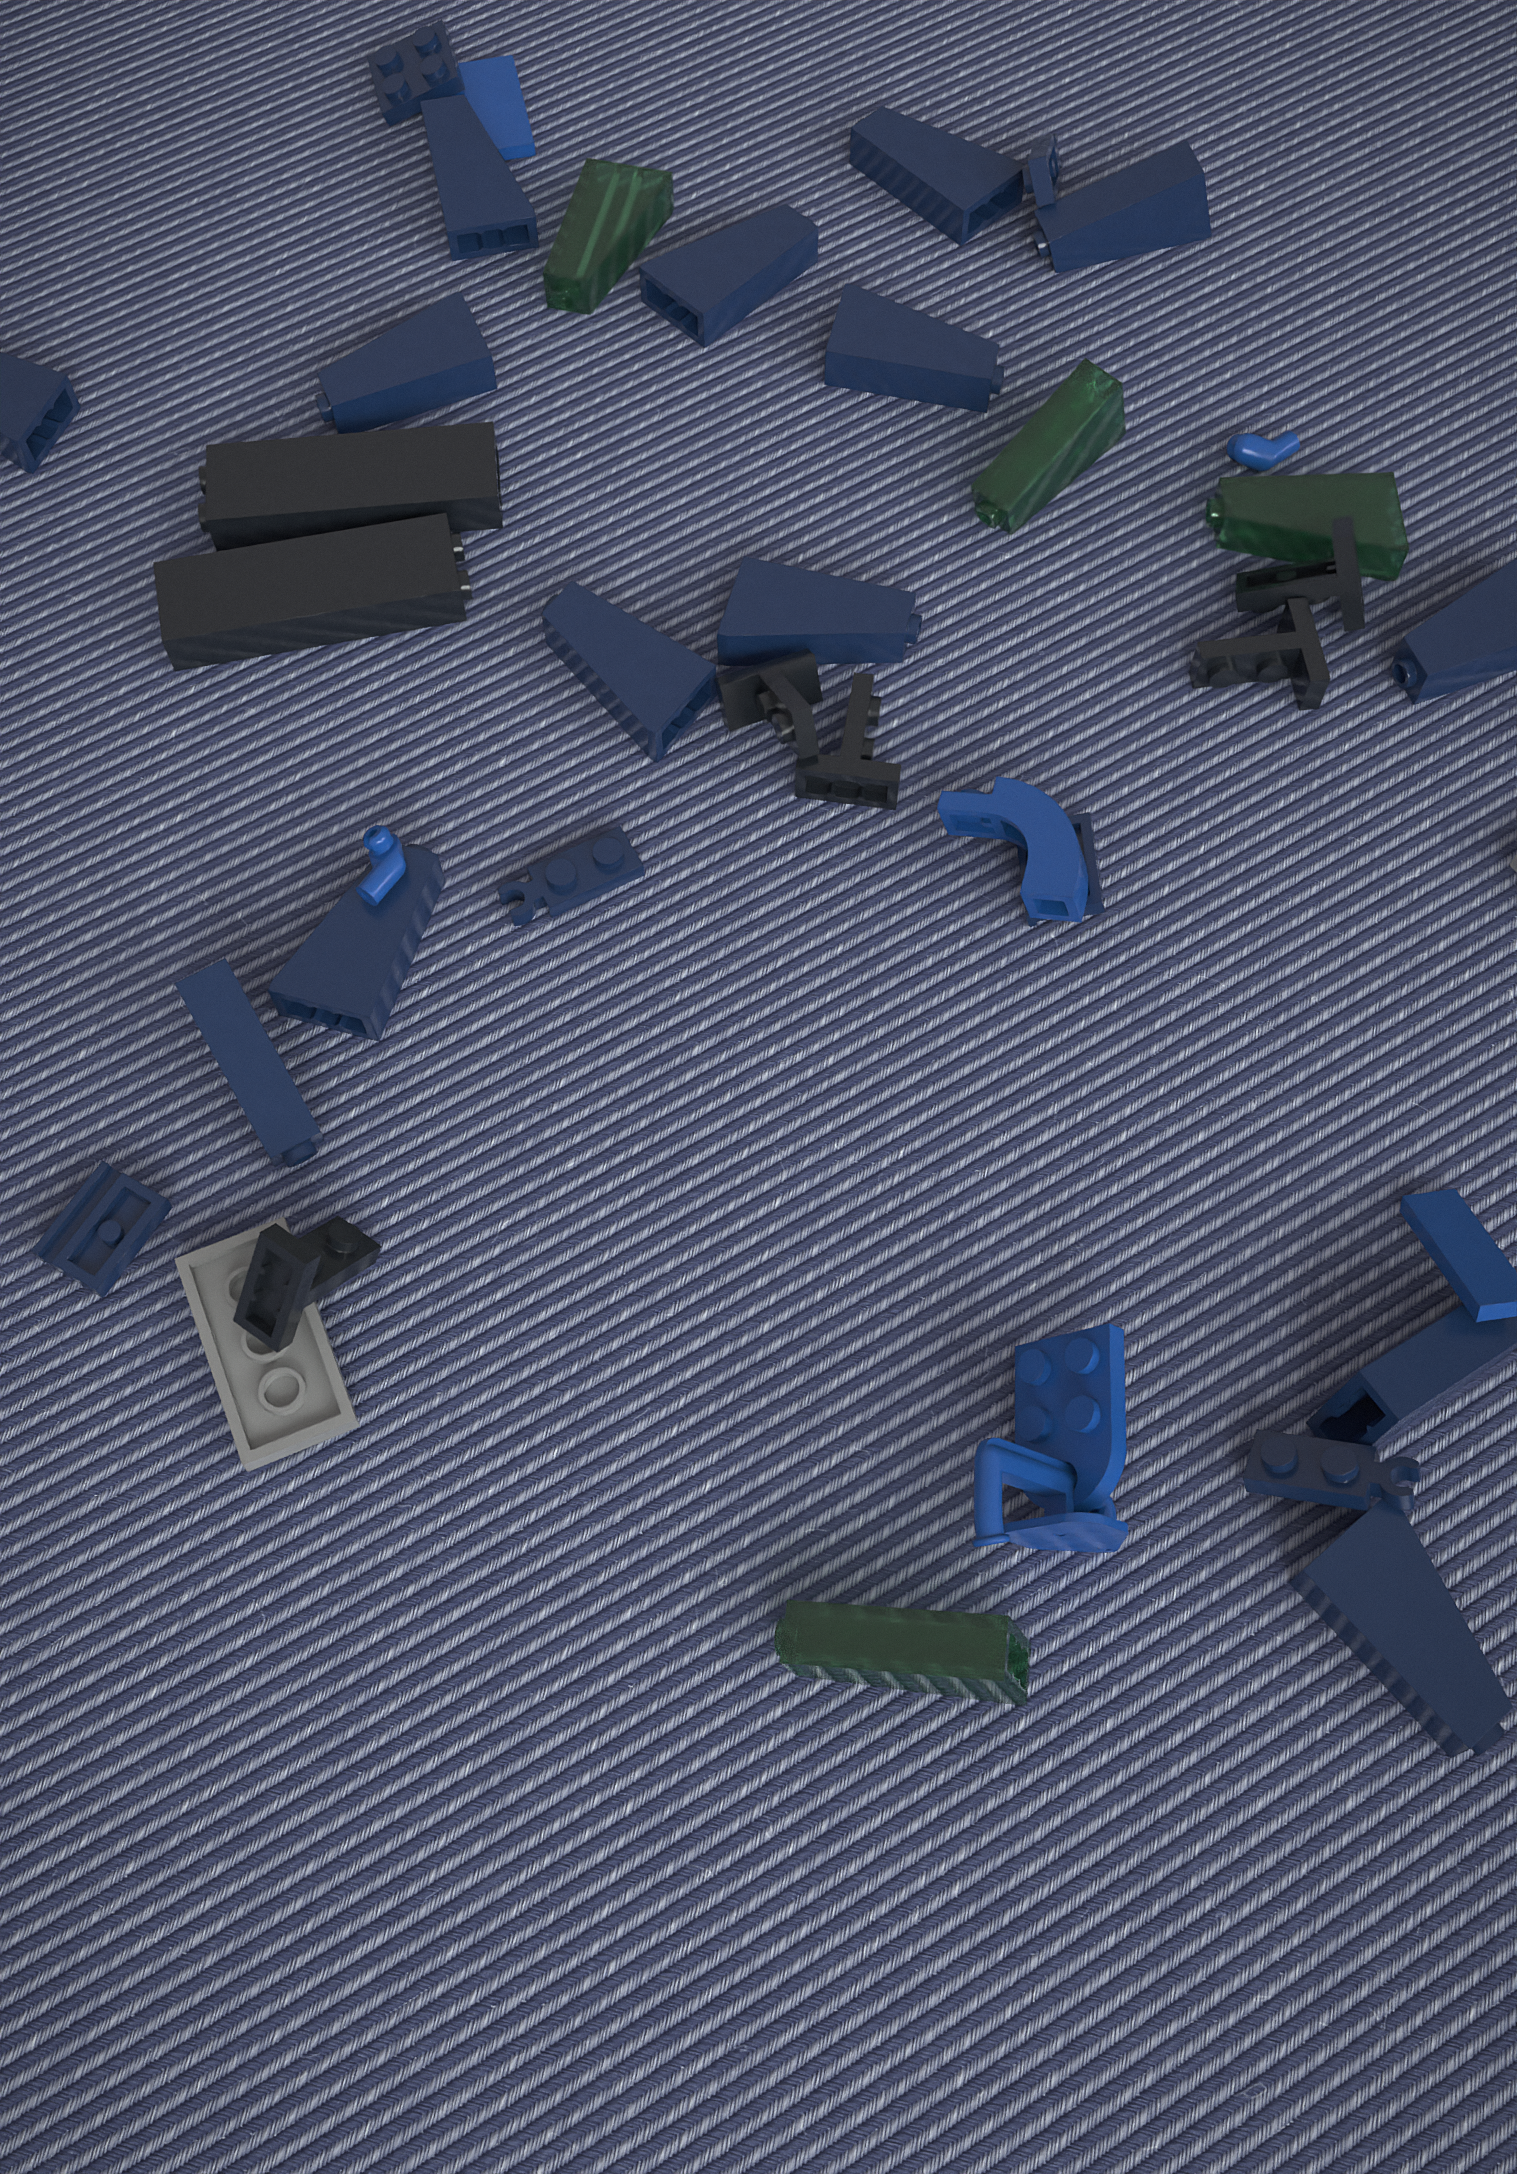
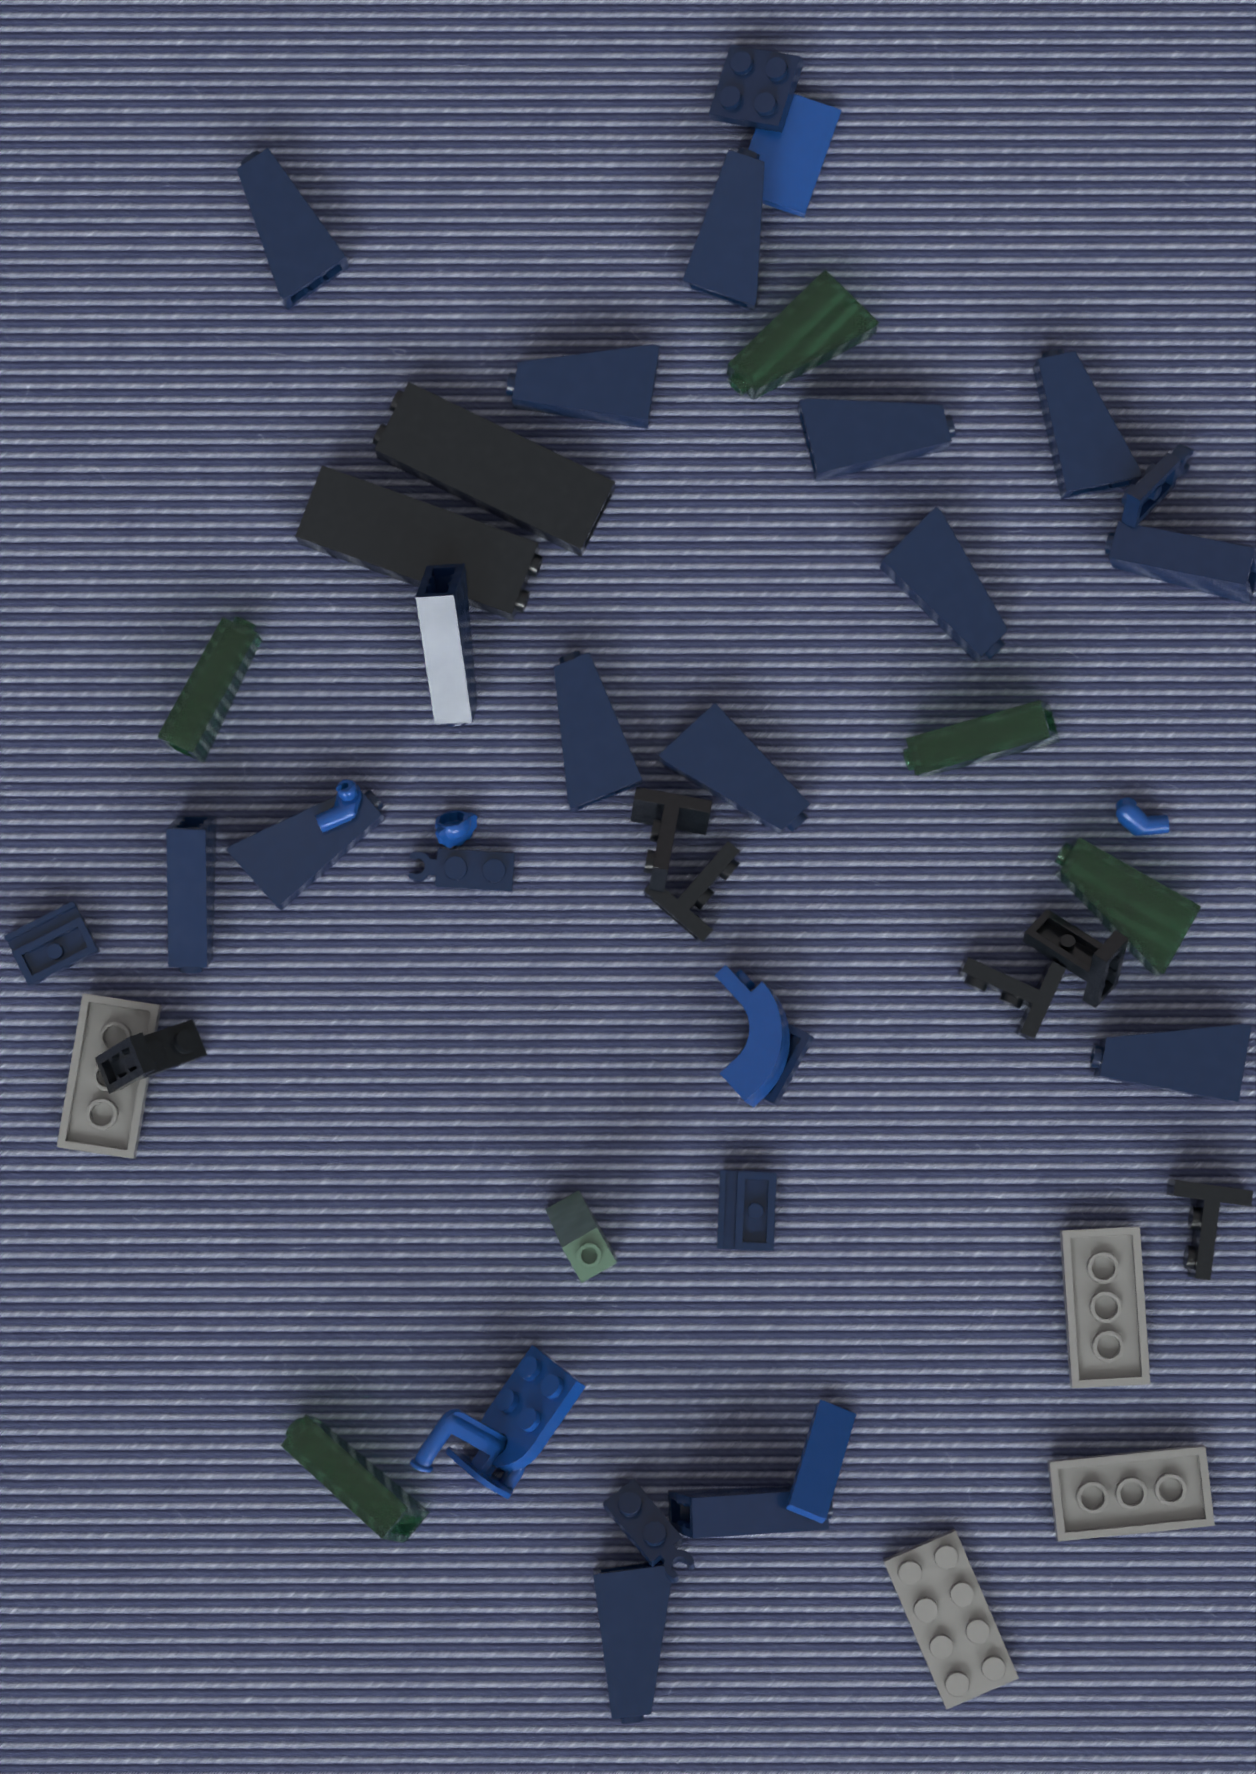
camera: 30 degrees right, 20 degrees up
none -> clear green slope [157,616,262,763]
none -> slope [415,563,478,727]
none -> blue piece [435,810,477,848]
none -> sand green slope [545,1190,617,1283]
none -> dark blue plate [717,1170,777,1251]

